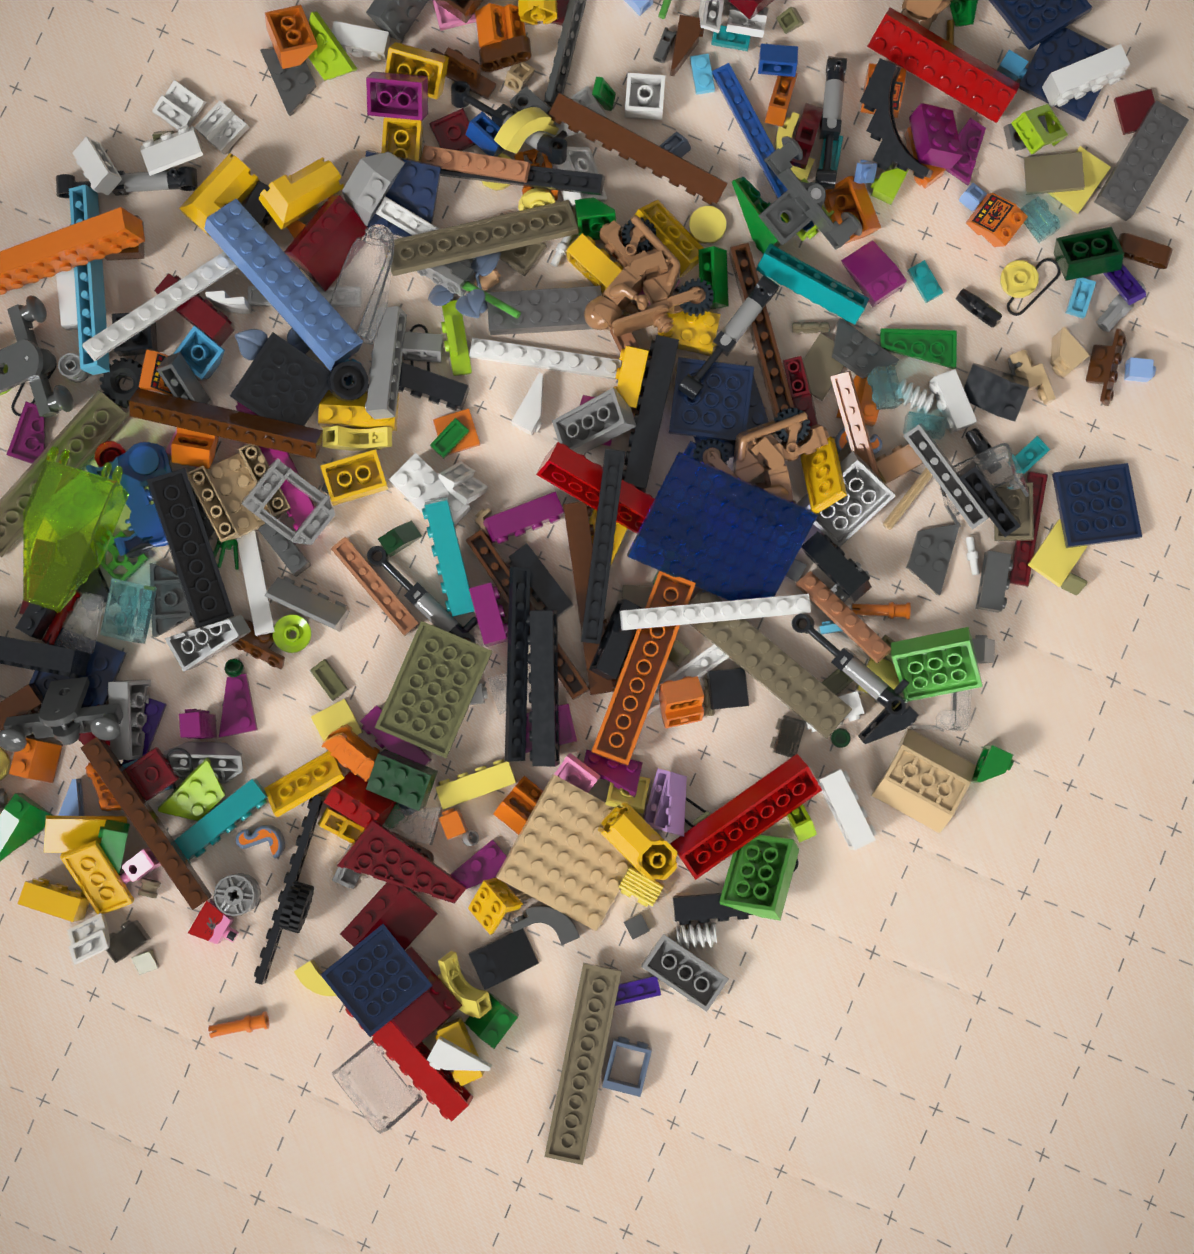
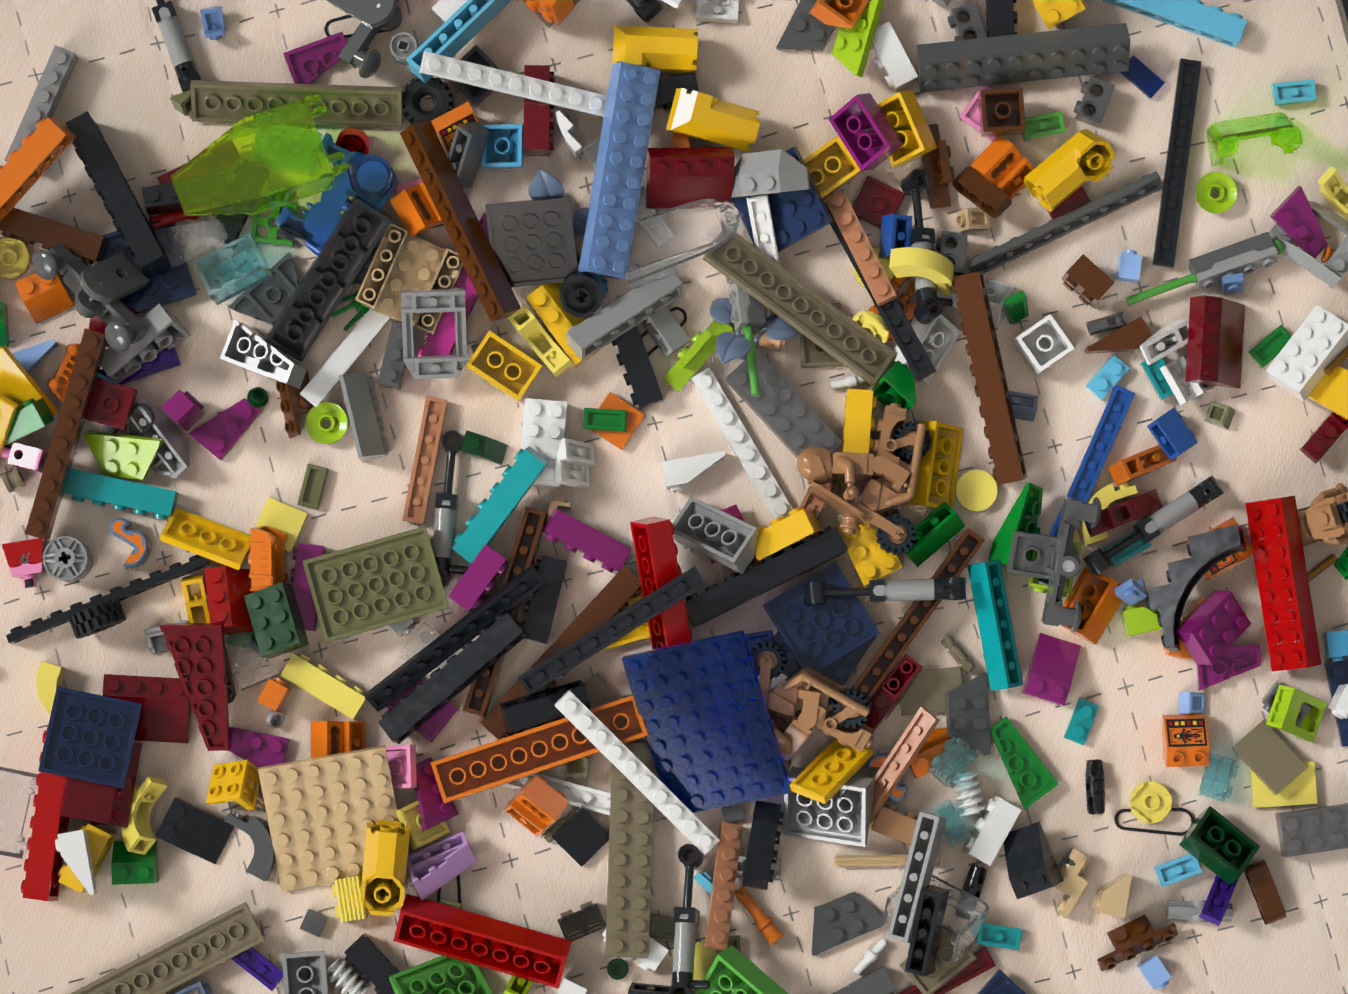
camera: 45 degrees right, 0 degrees up
none -> reddish brown brick [1061,254,1115,307]

